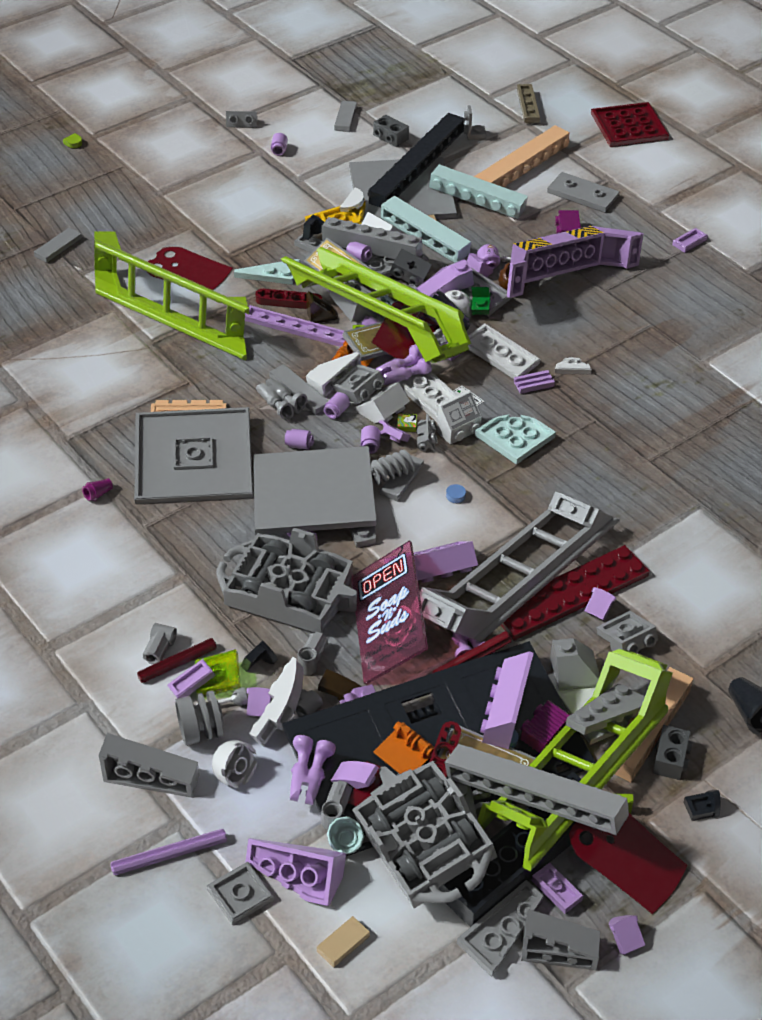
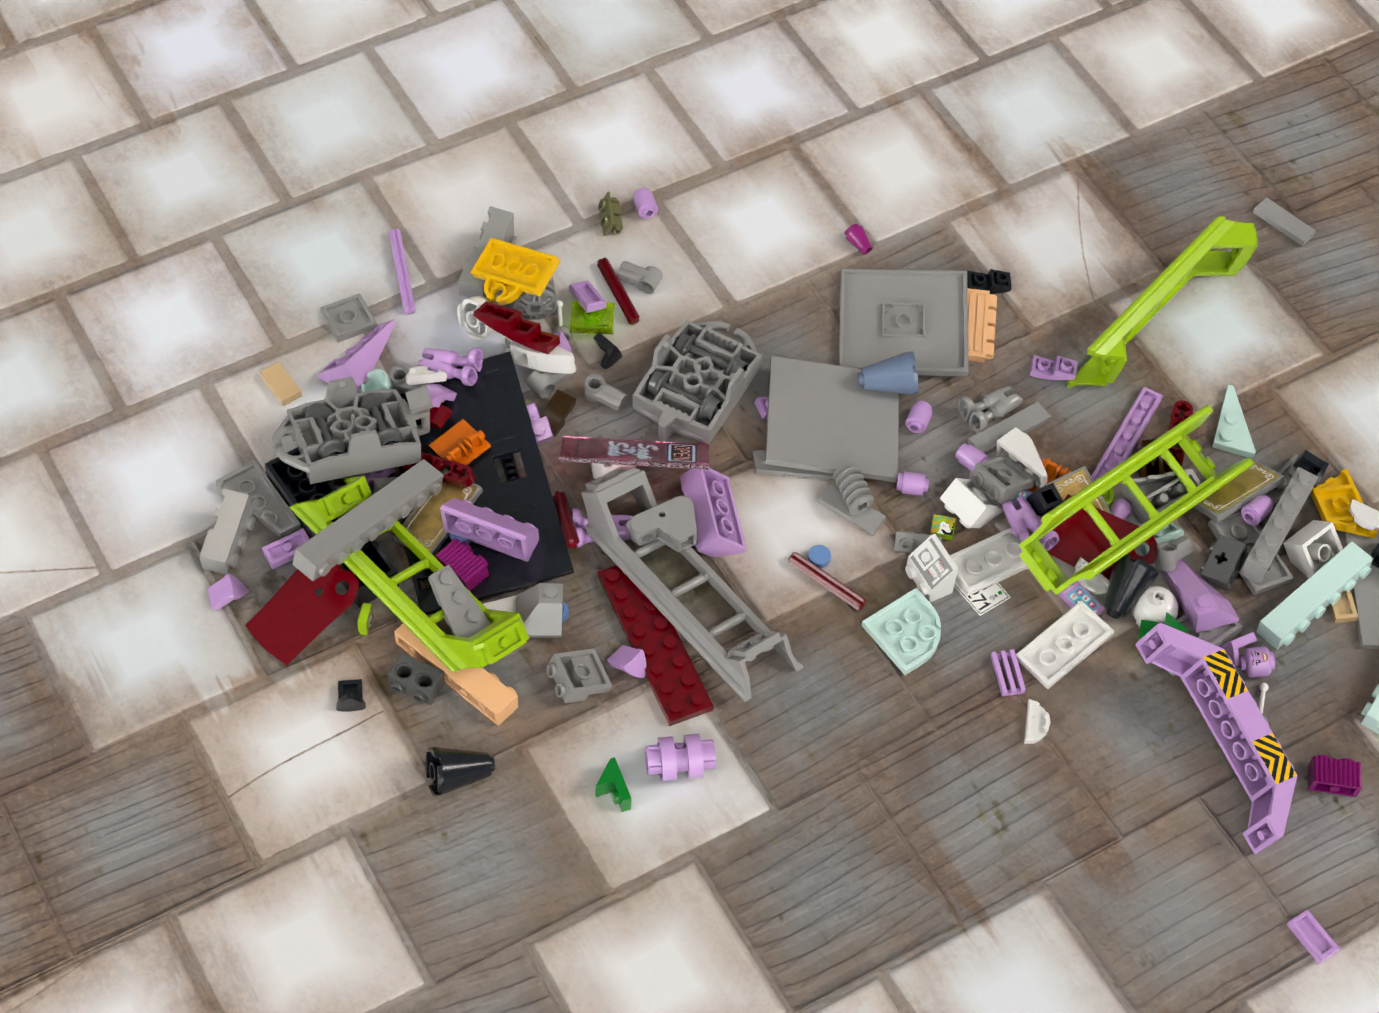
camera: 95 degrees right, 10 degrees up
dark red piece [146,247,233,290] -> none
lavender plate [379,420,411,443] -> none
none -> light grey tile [405,386,433,414]
none -> white tile [406,366,447,385]
none -> yellow plate [470,238,561,305]
none -> dark red slope [473,302,560,355]
none -> green slope [595,757,631,812]
none -> olive hinge [598,191,623,236]
none -> light grey piece [626,496,697,552]
none -> lavender brick [633,188,658,218]
none -> lavender piece [645,734,716,781]
none -> axle [788,552,866,610]
none -> sand blue cone [858,351,918,395]
none -> black slope [967,269,1012,294]
none -> black brick [1026,483,1064,517]
none -> lavender slope [1029,355,1078,380]

